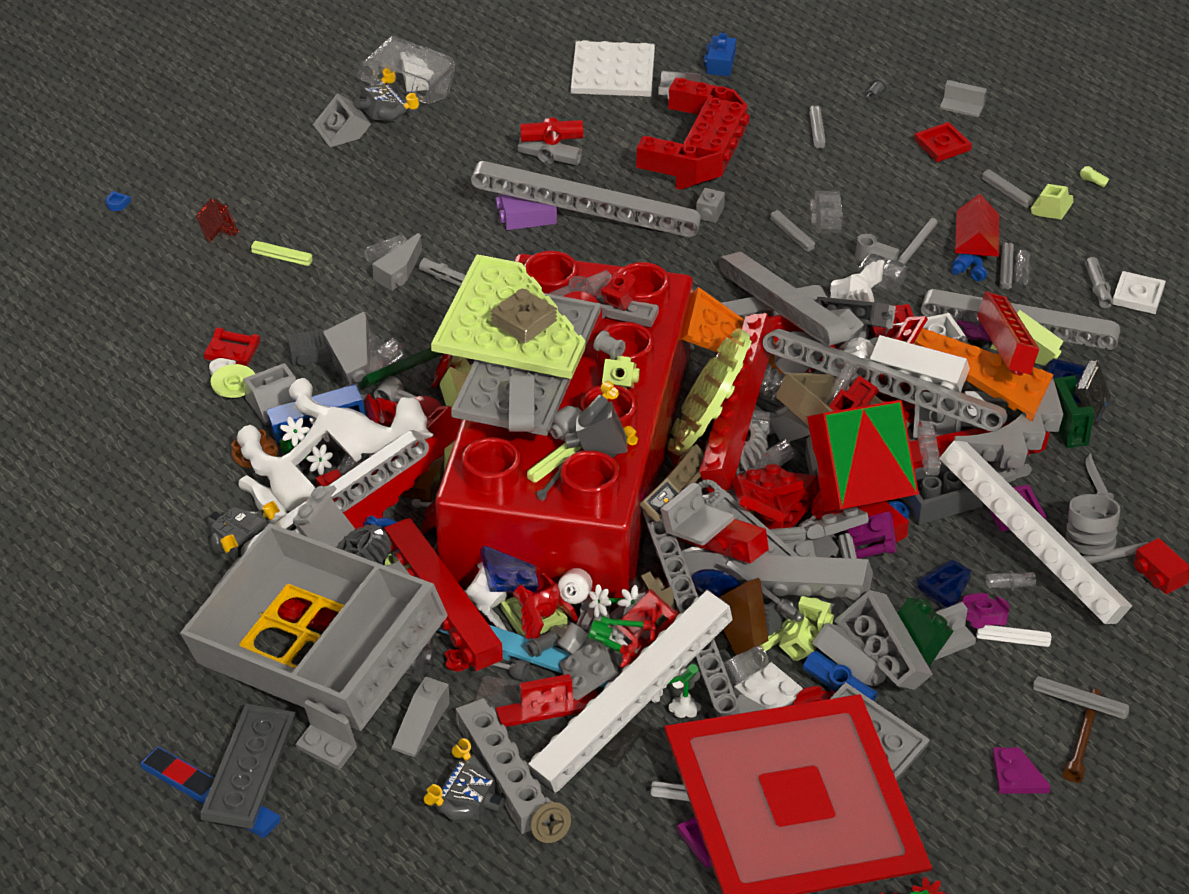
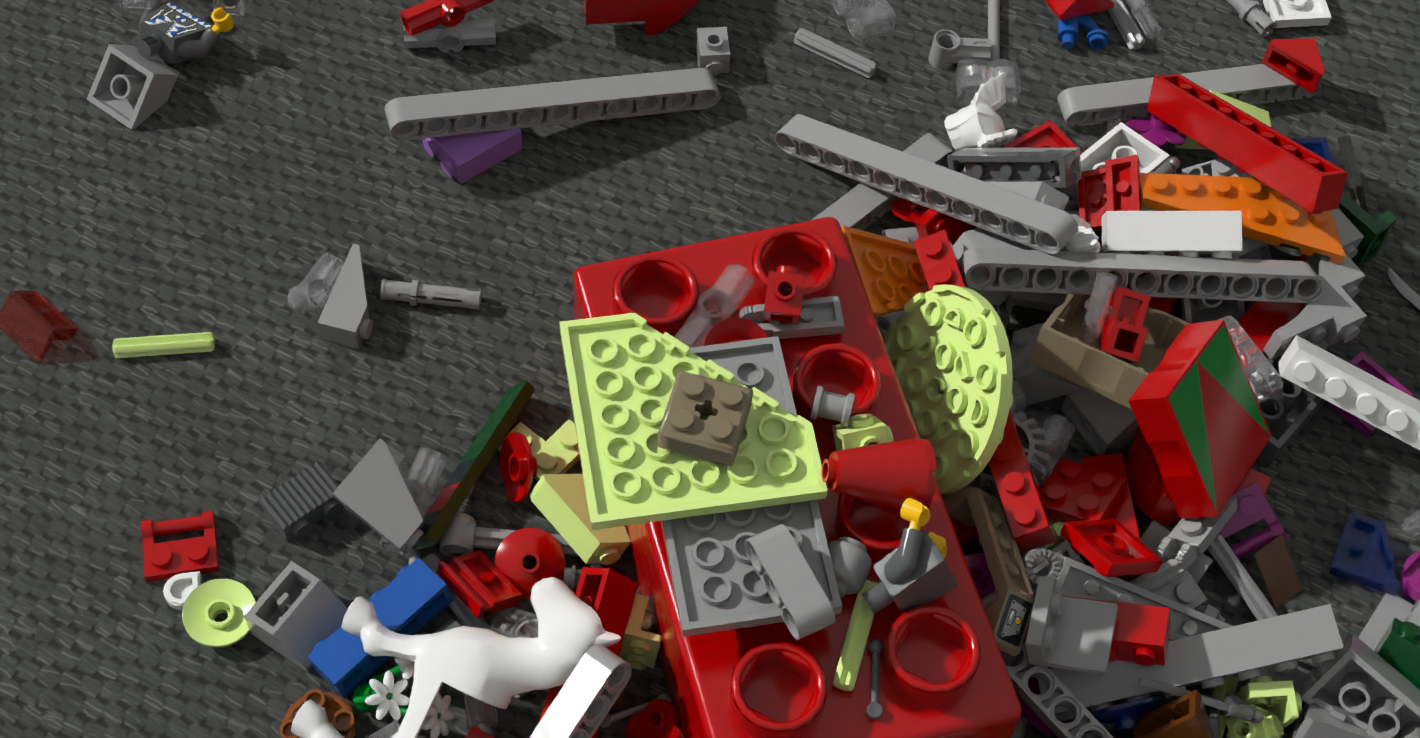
camera: 30 degrees left, 15 degrees up
none -> red cone [821,438,936,512]
none -> reddish brown sticker [1254,534,1303,609]
none -> red slope [1261,38,1325,94]

